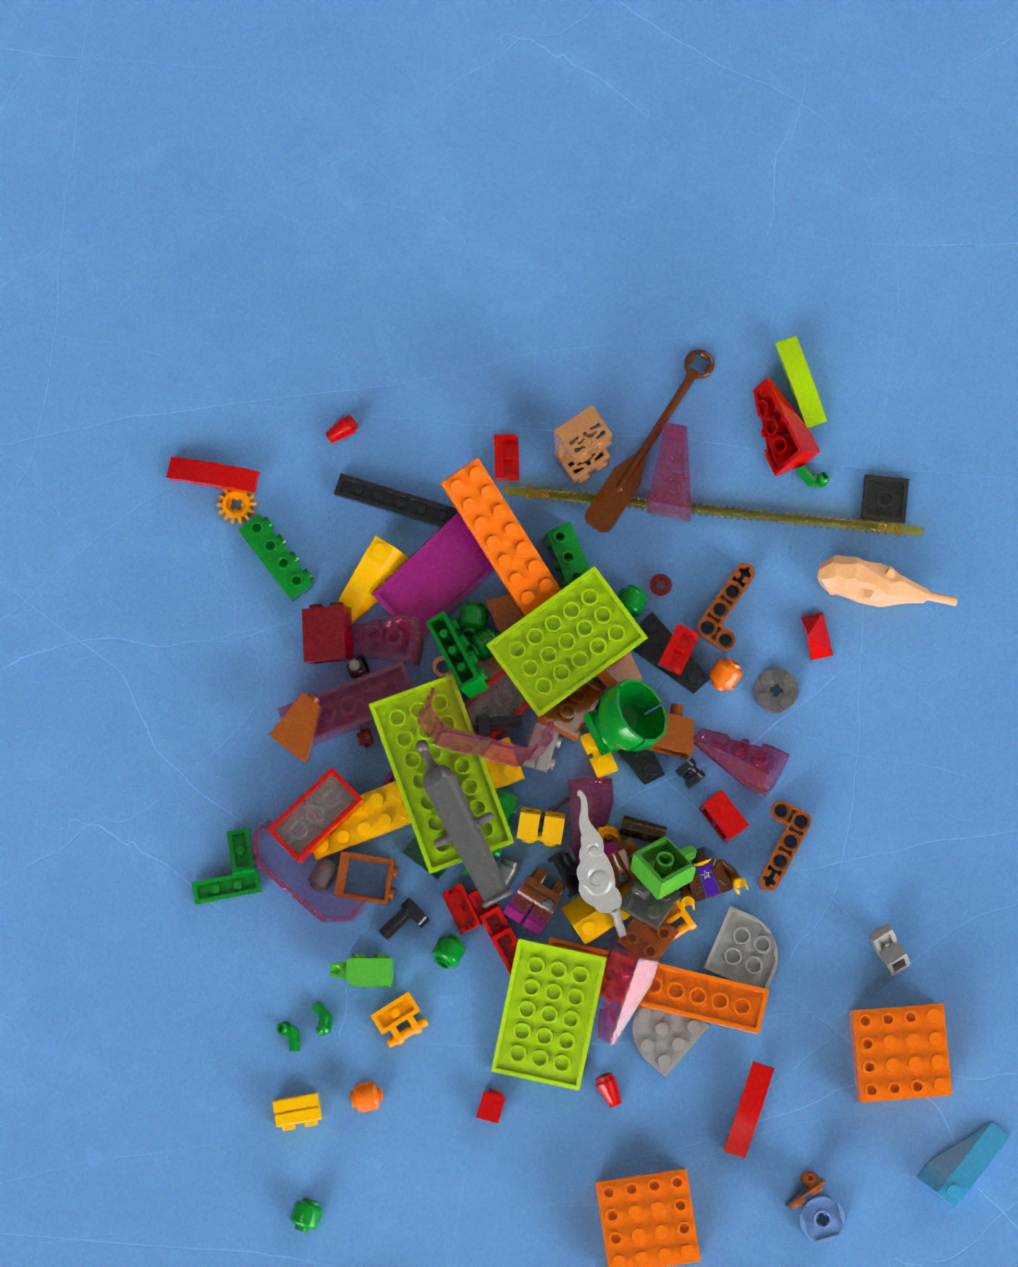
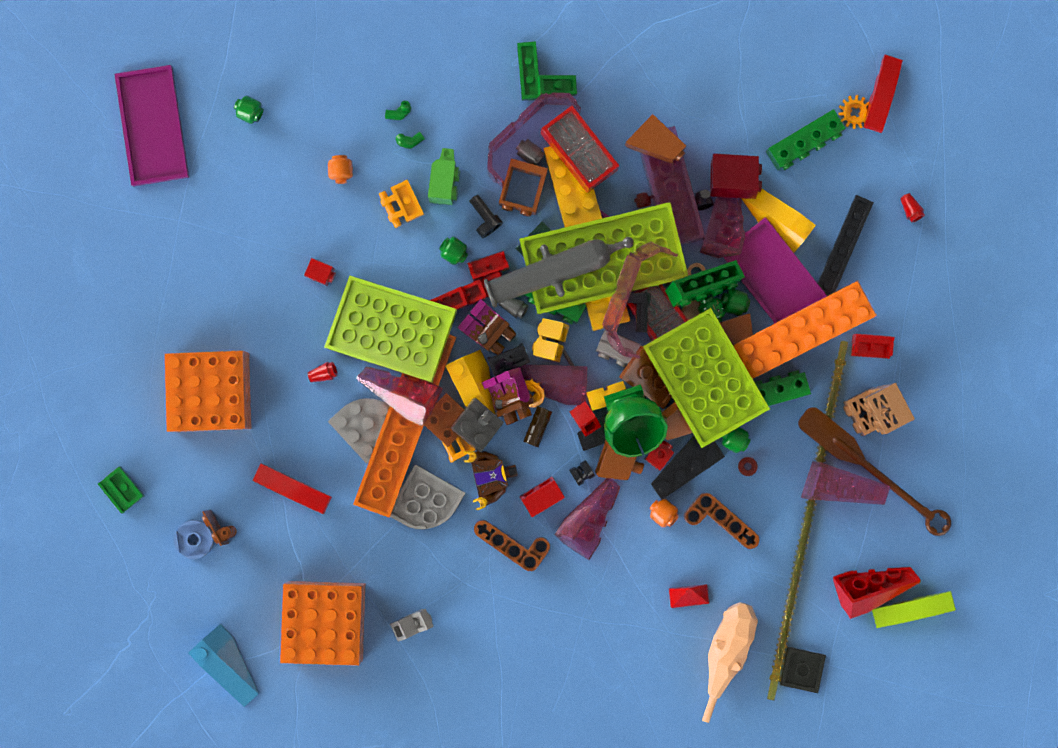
camera: 90 degrees right, 5 degrees up
yellow brick [272,1092,323,1131] -> none
light grey piece [576,790,627,937] -> none
bright green hinge [630,836,697,900] -> none
red hinge [658,623,699,676] -> none
flat silver plate [754,668,799,713] -> none
green arm [796,465,830,488] -> none
none -> red brick [569,401,602,437]
none -> red brick [644,440,675,471]

